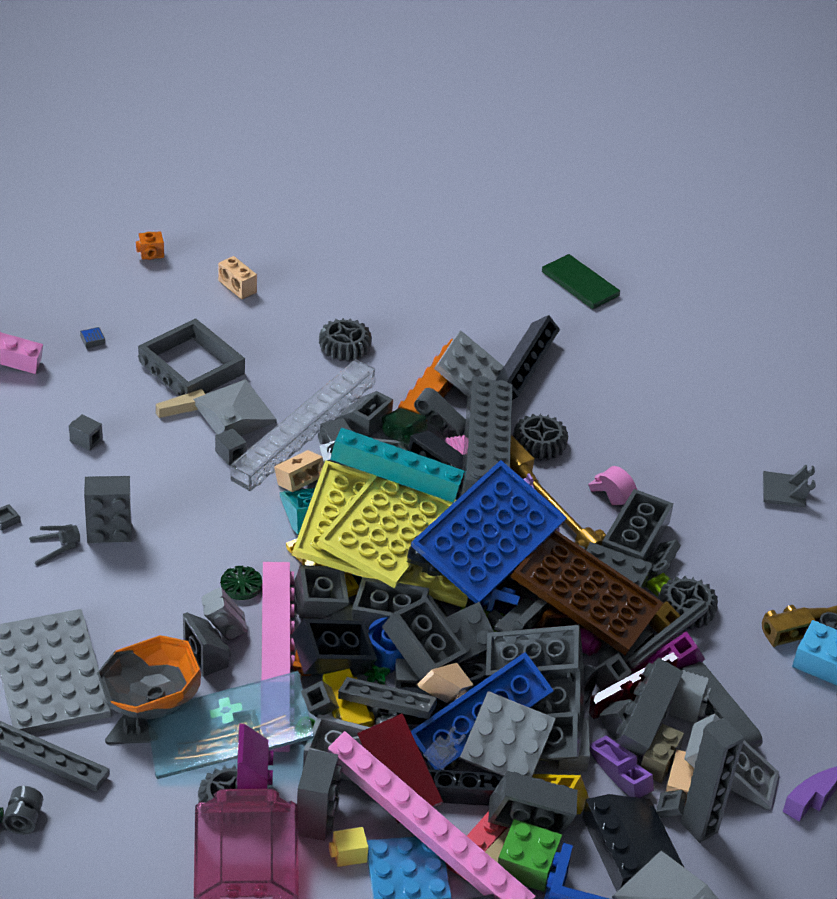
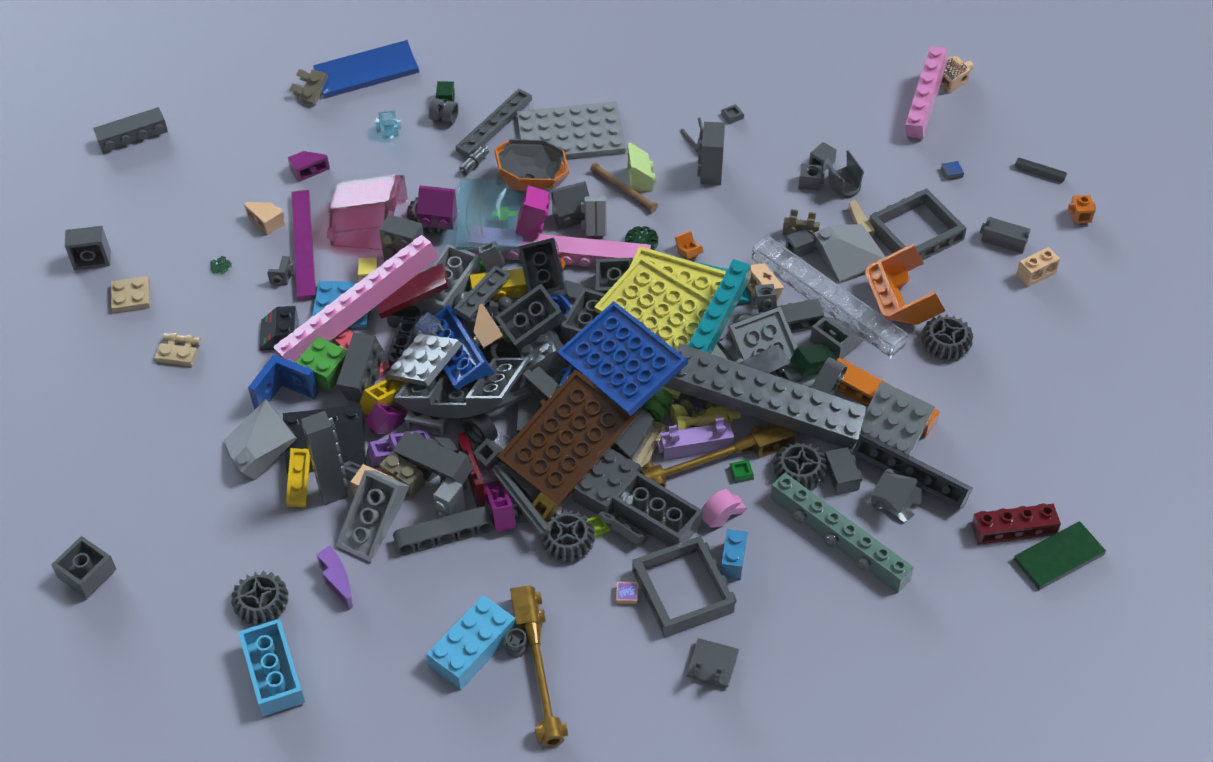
camera: 105 degrees right, 10 degrees up
none -> yellow plate [286,448,310,508]
none -> magenta slope [364,403,408,435]
none -> clear light blue brick [375,110,401,139]
none -> dark grey pin [459,145,489,175]
none -> dark pink brick [515,185,551,240]
none -> medium nougat bar [590,162,658,213]
none -> tile [616,582,638,604]
none -> yellowish green slope [628,143,656,192]
none -> dark grey window [632,536,737,638]
none -> orange bracket [675,231,704,259]
none -> dark azure brick [721,529,748,580]
none -> green tile [729,460,754,483]
none -> sand green piece [770,473,914,593]
none -> dark tan plate [782,209,820,237]
none -> dark grey brick [798,164,825,191]
none -> dark grey brick [824,447,863,495]
none -> dark grey piece [826,150,864,197]
none -> orange windscreen [865,244,945,325]
none -> dark grey piece [871,469,922,522]
none -> dark red brick [971,503,1061,545]
none -> dark grey brick [980,217,1031,253]
none -> dark grey axle [1015,157,1067,182]

